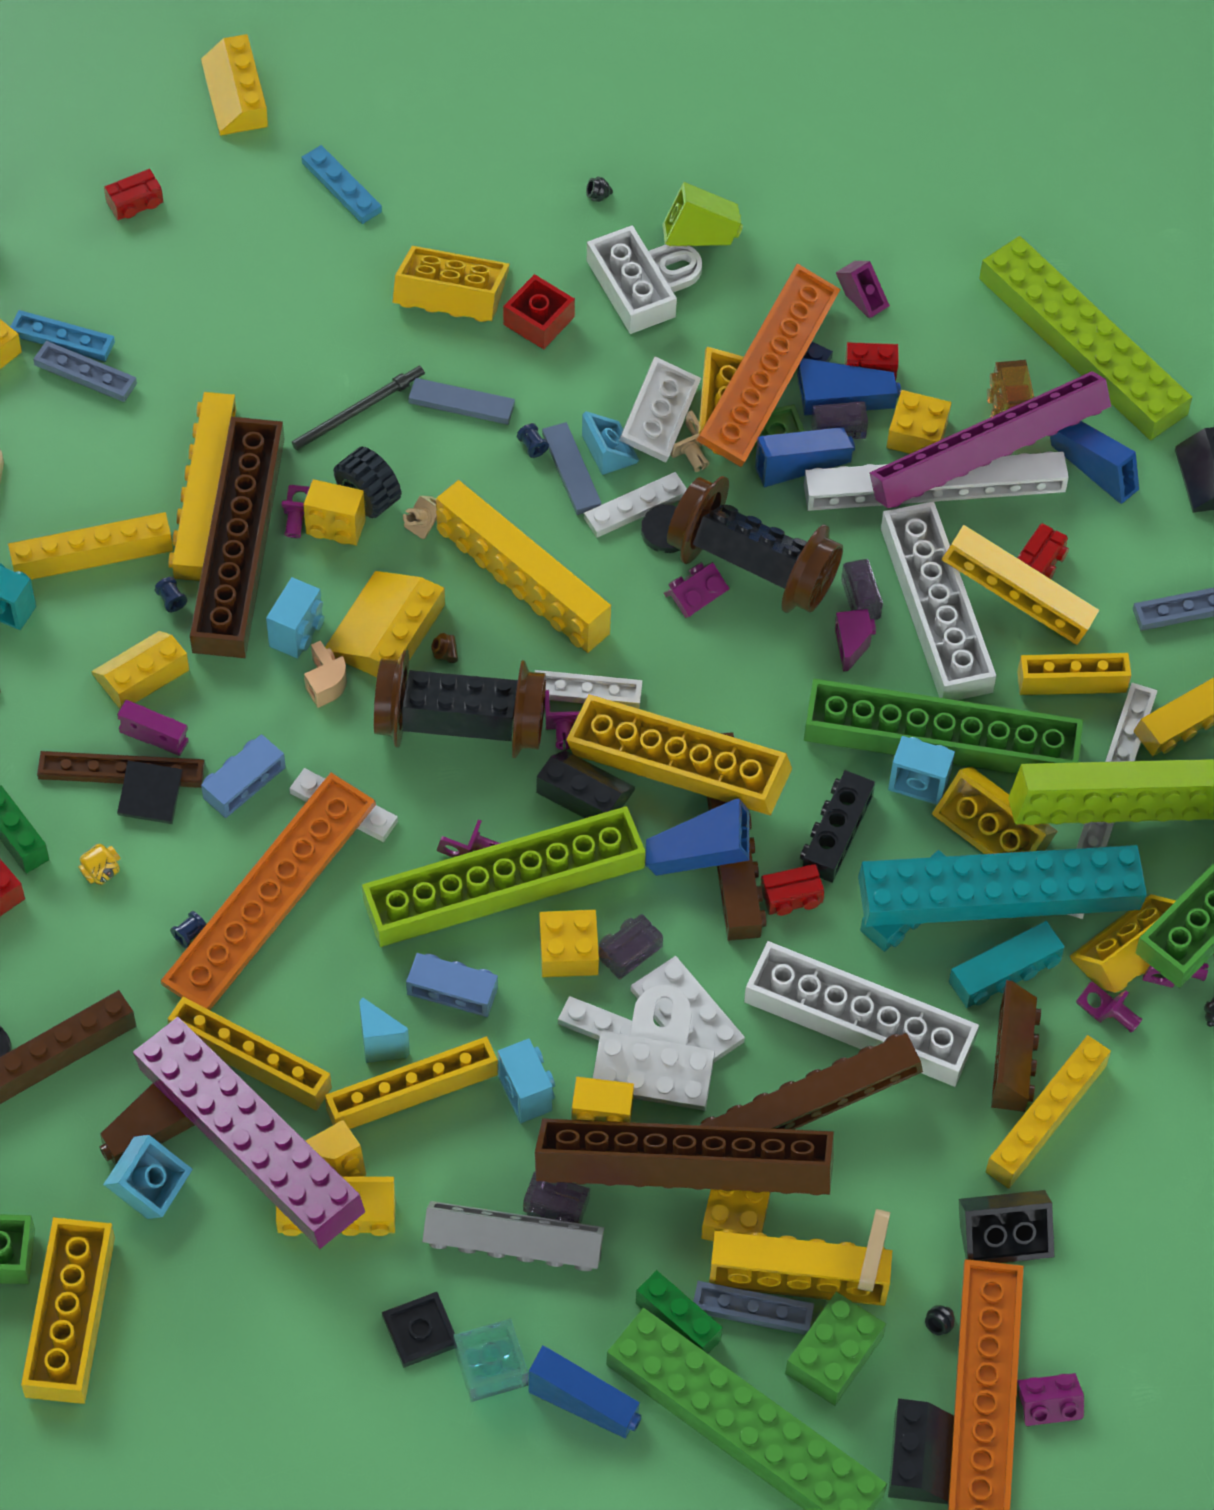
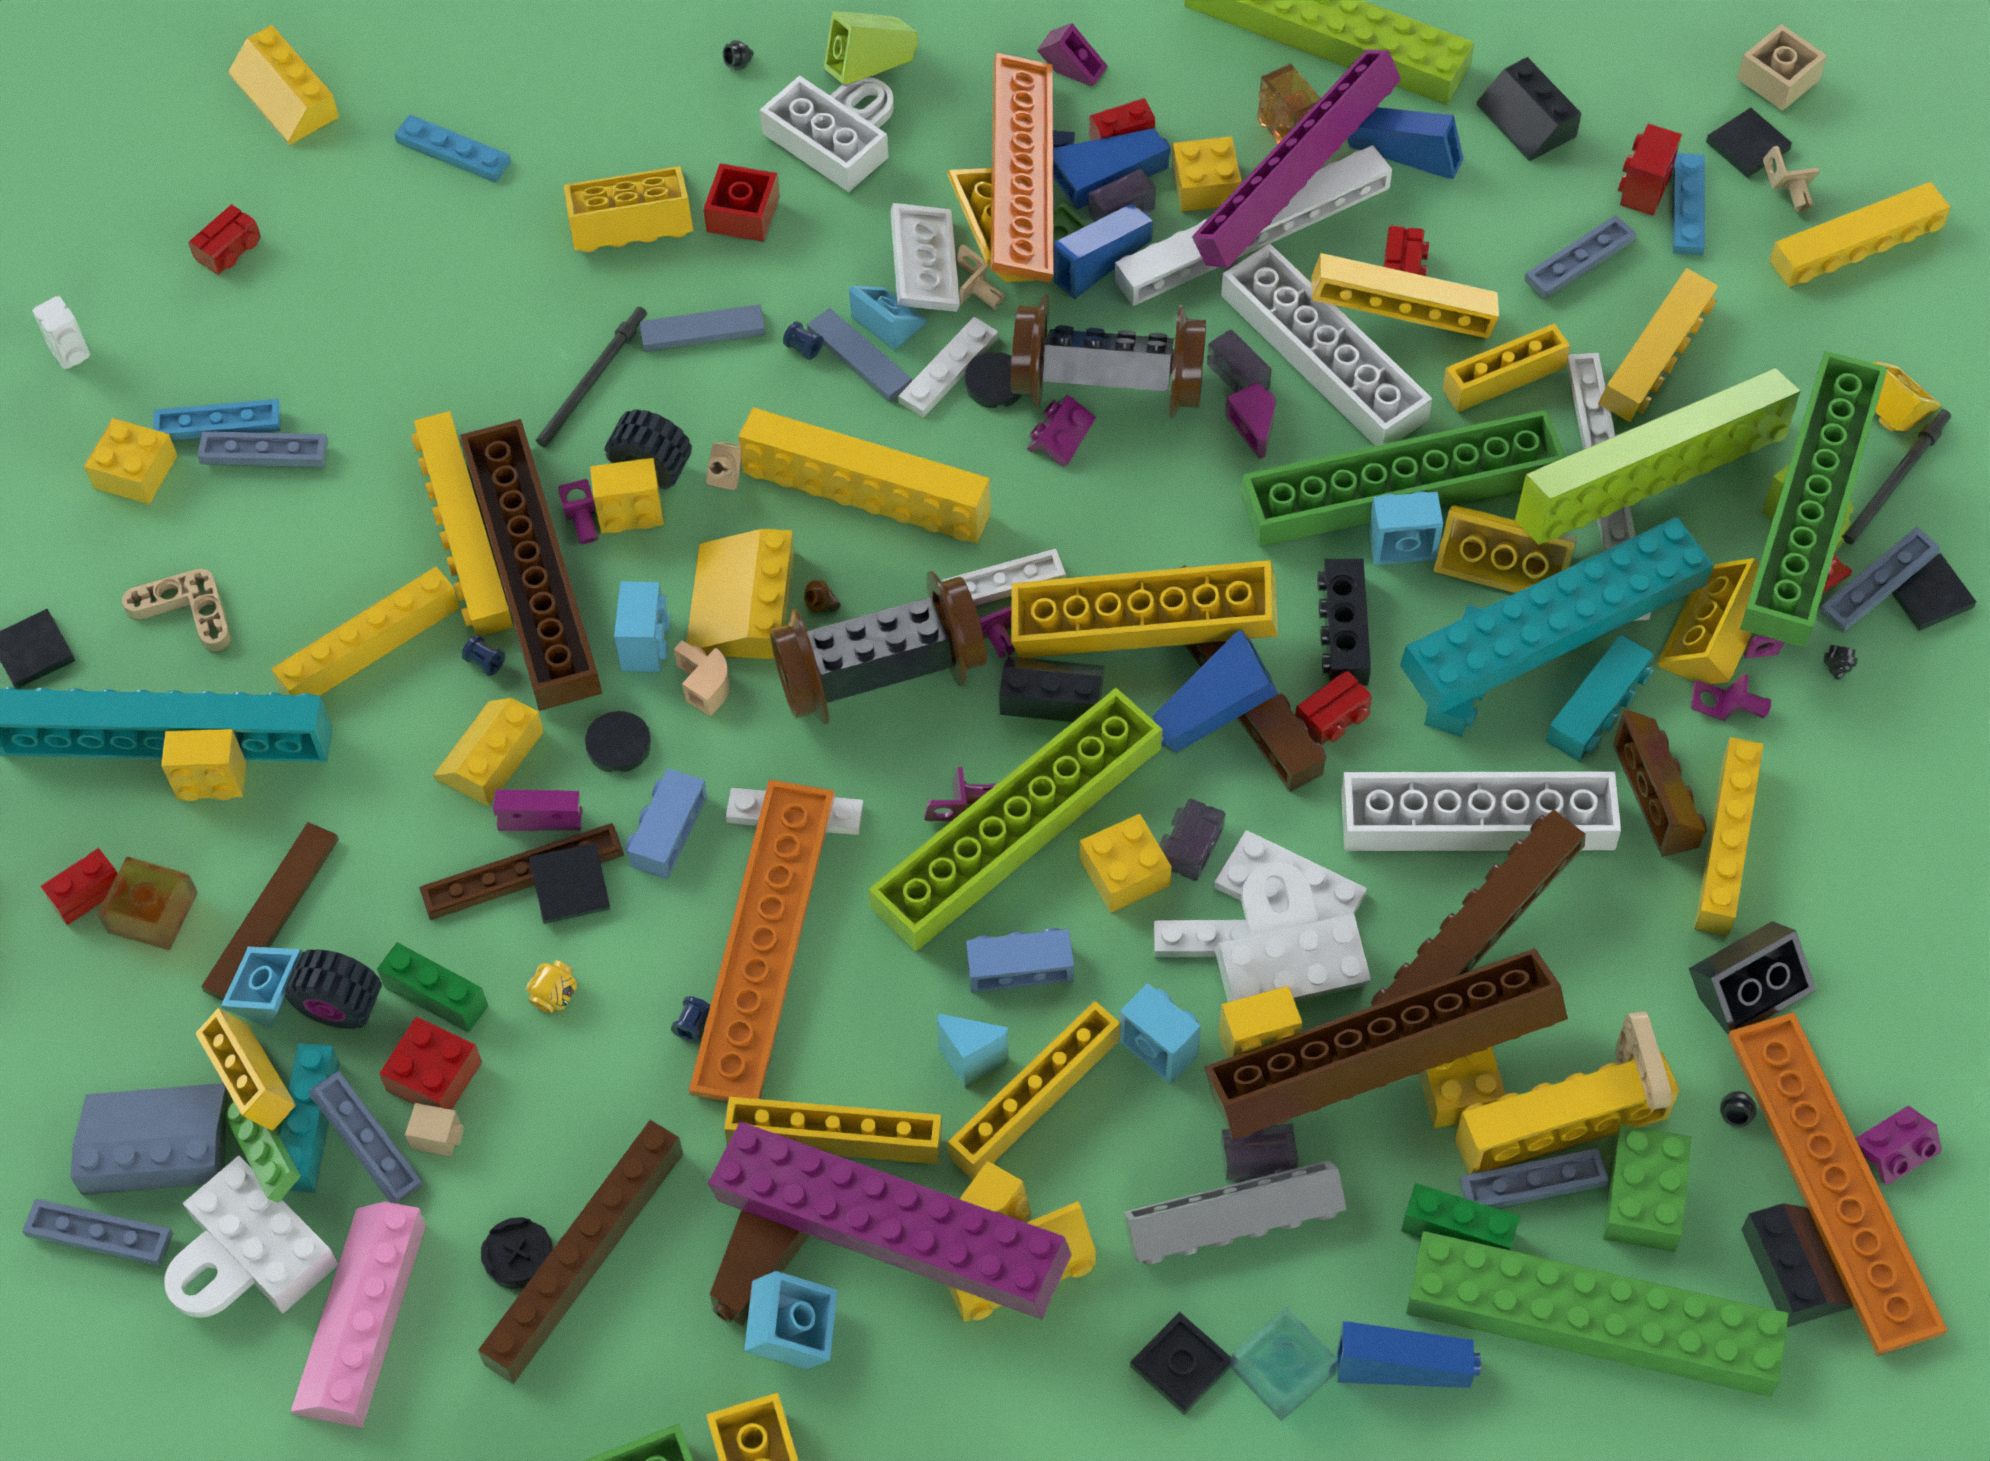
camera: 20 degrees left, 0 degrees up
none -> black tile [585,711,651,772]

